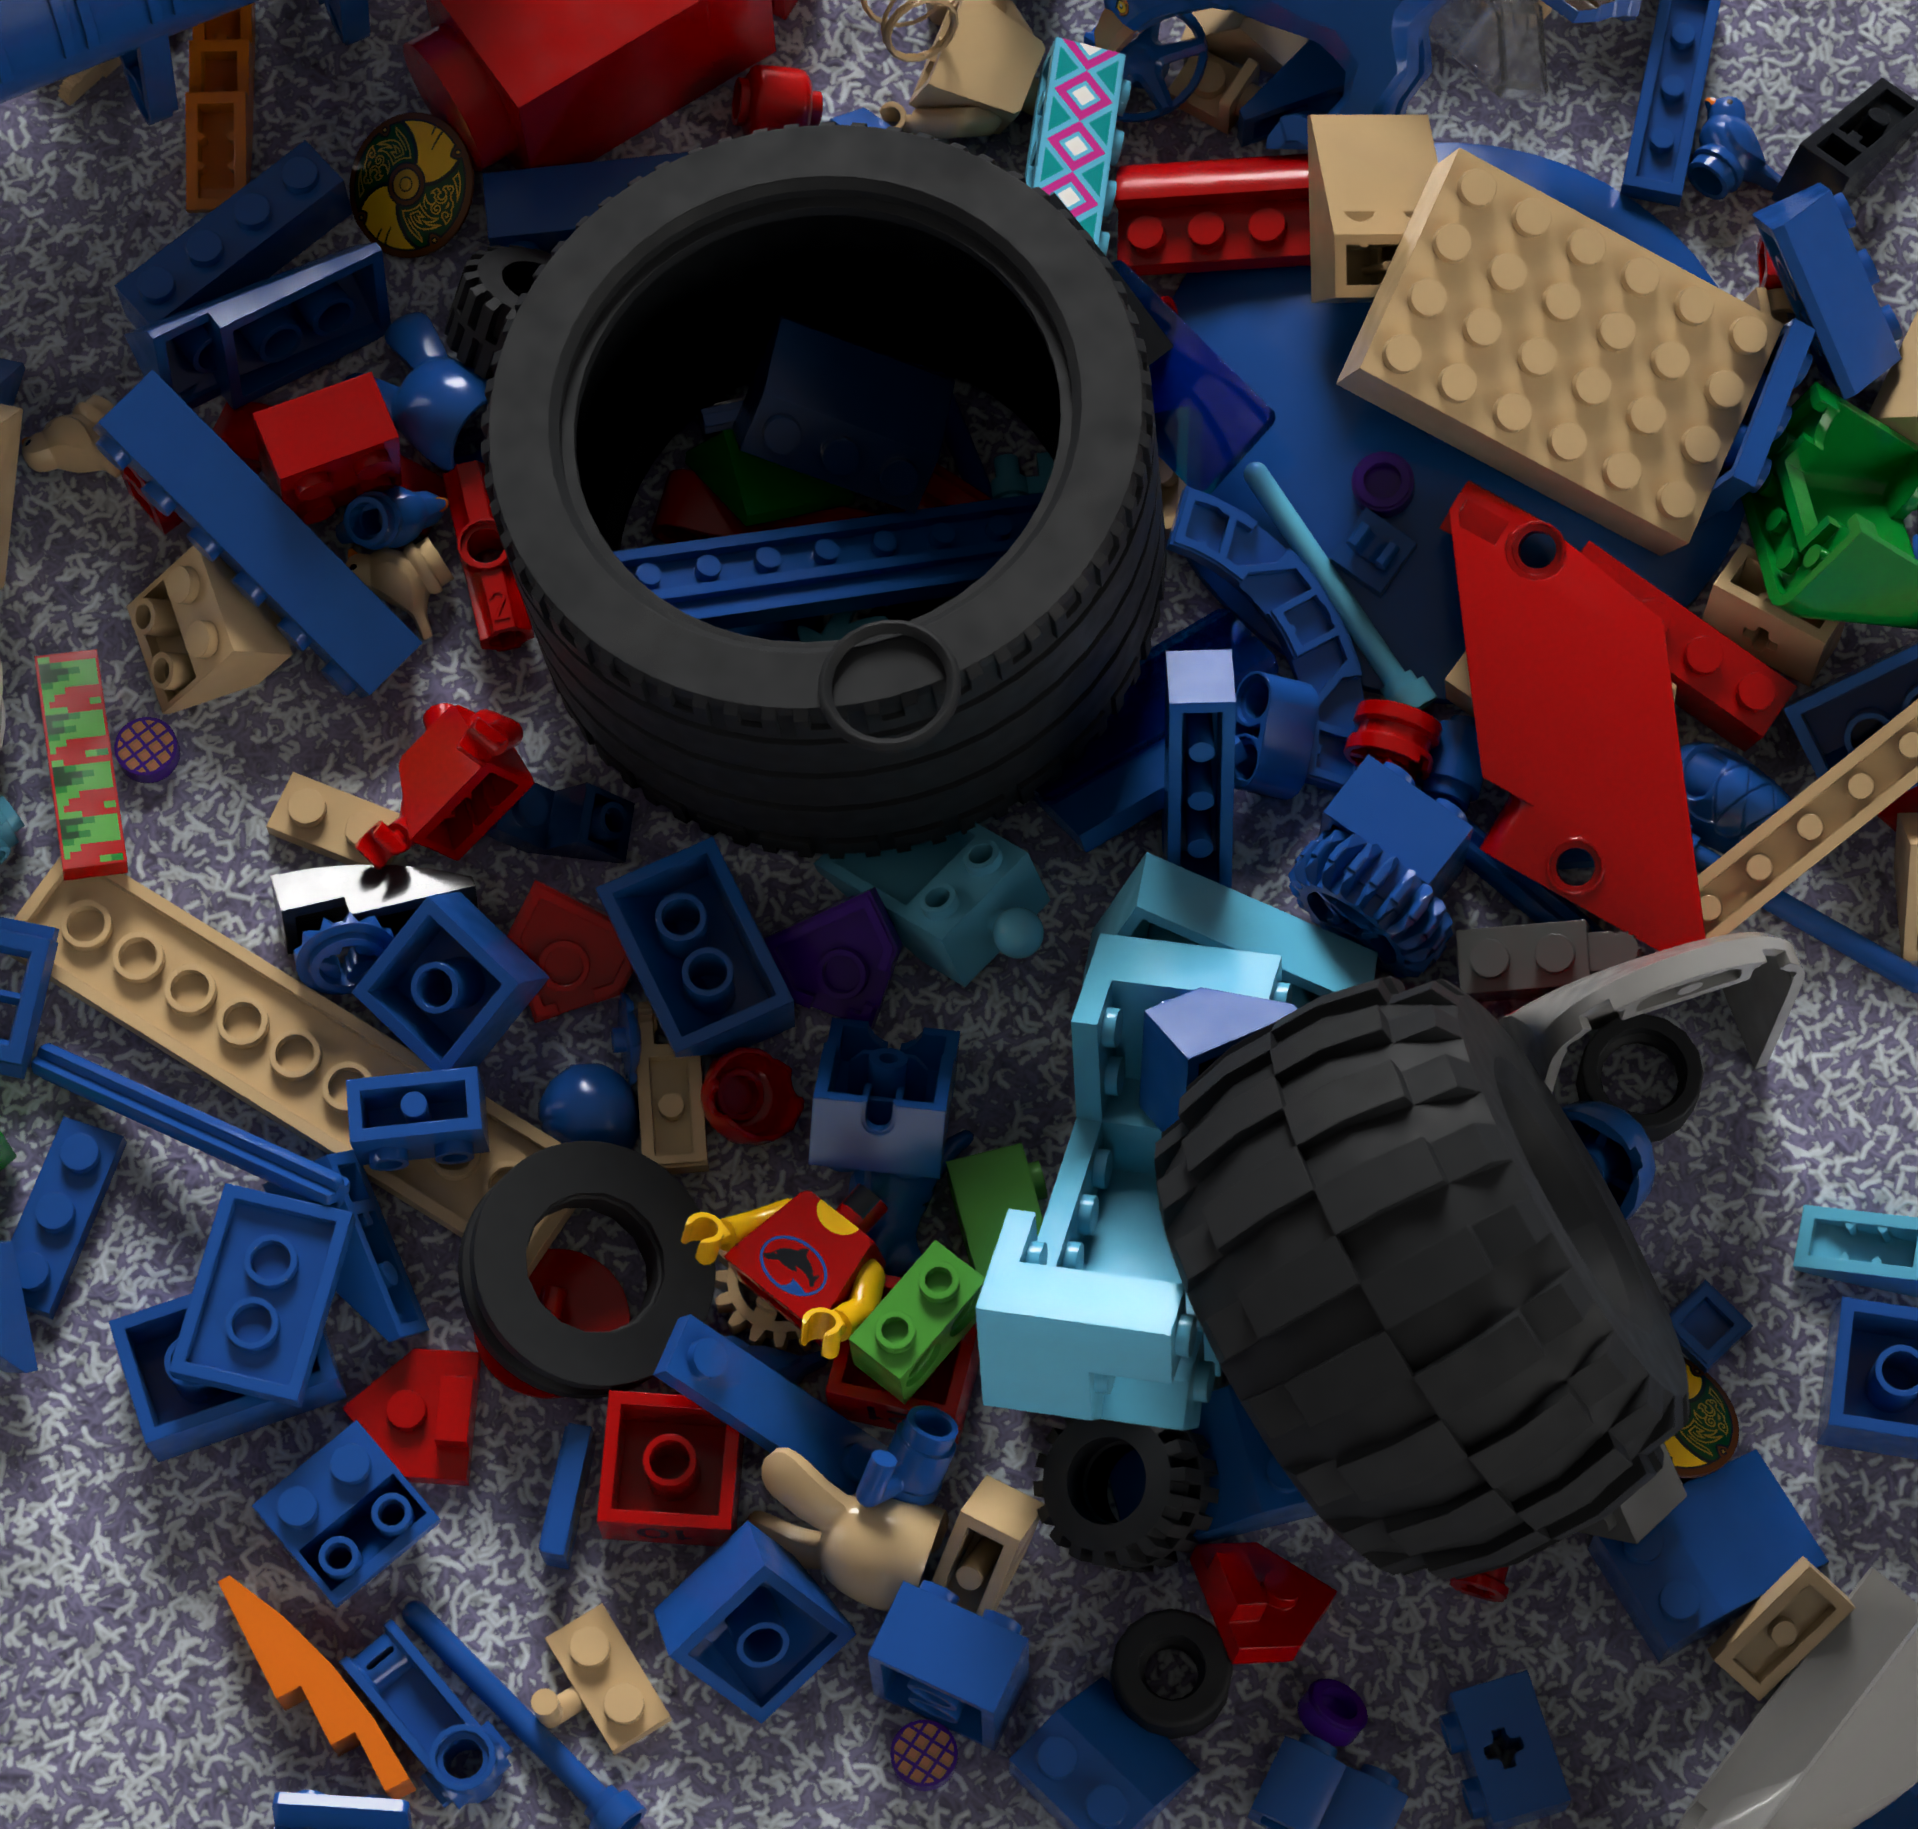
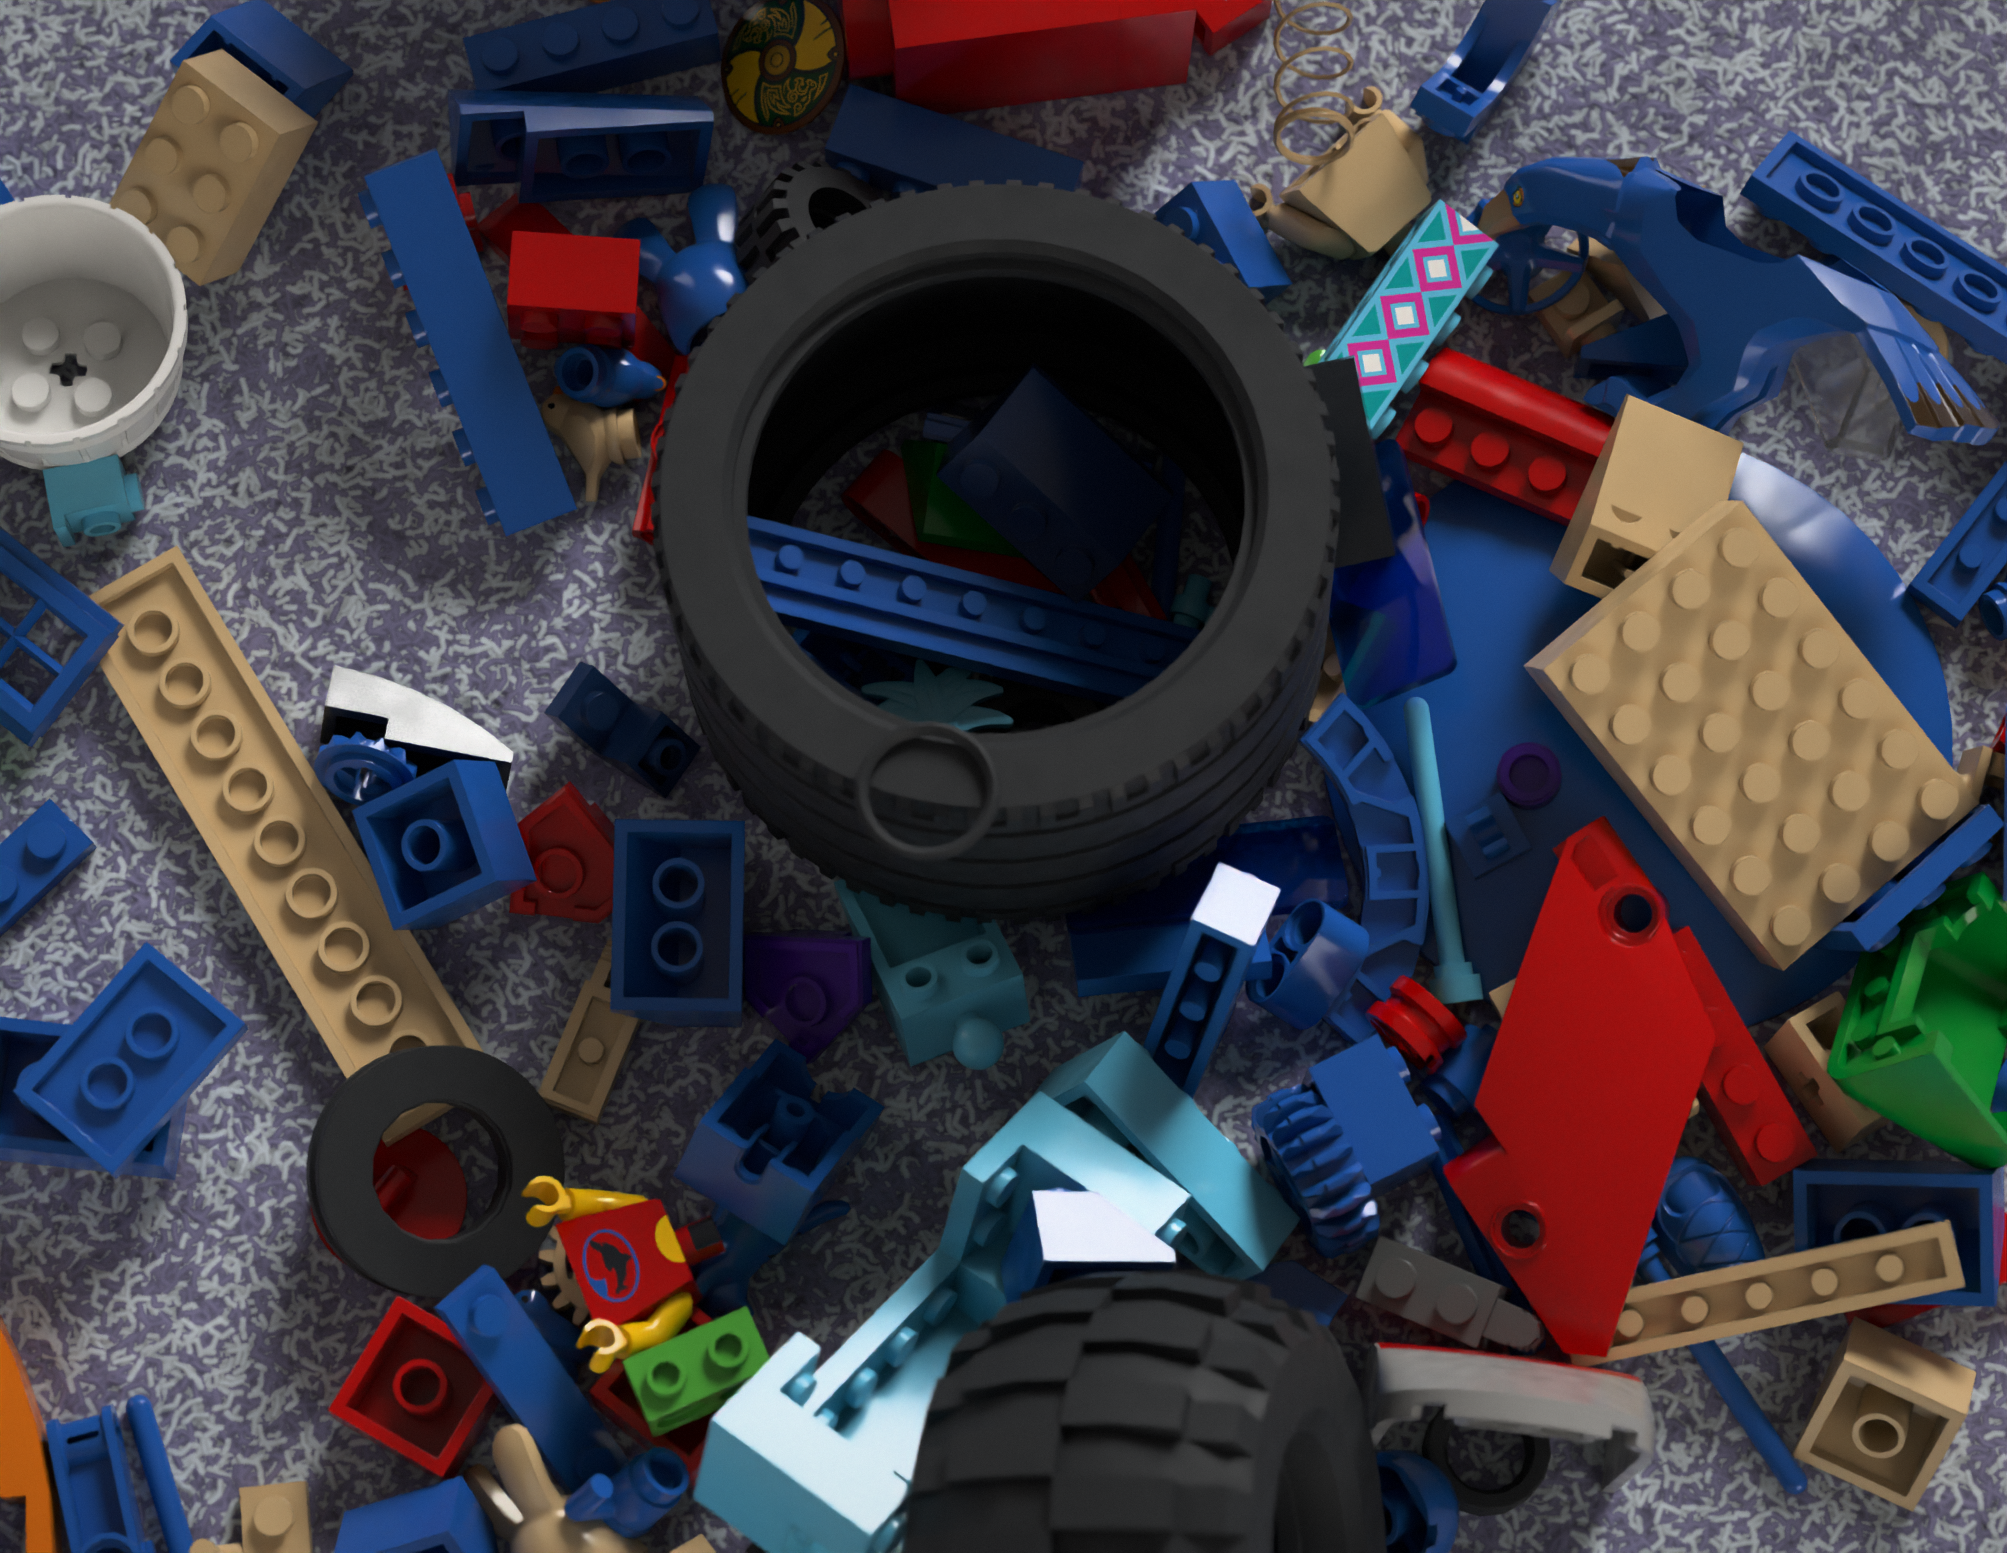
camera: 20 degrees right, 5 degrees up
tan animal [21,395,121,478] -> none
blue axle [31,1043,350,1209] -> none
tile [34,649,128,881] -> none
tile [114,717,180,783] -> none
tan slope [126,546,293,714] -> none
blue slope [252,1420,441,1608] -> none
blue slope [263,1150,429,1343] -> none
tan plate [266,772,400,865] -> none
red plate [342,1348,482,1486] -> none
blue brick [346,1066,490,1171] -> none
red torso [355,703,535,870] -> none
blue hair [538,1063,640,1149] -> none
blue tile [538,1423,597,1569] -> none
blue piece [611,992,642,1086] -> none
red hair [700,1047,805,1145] -> none
red head [731,64,823,136] -> none
bright green brick [946,1143,1048,1278] -> none

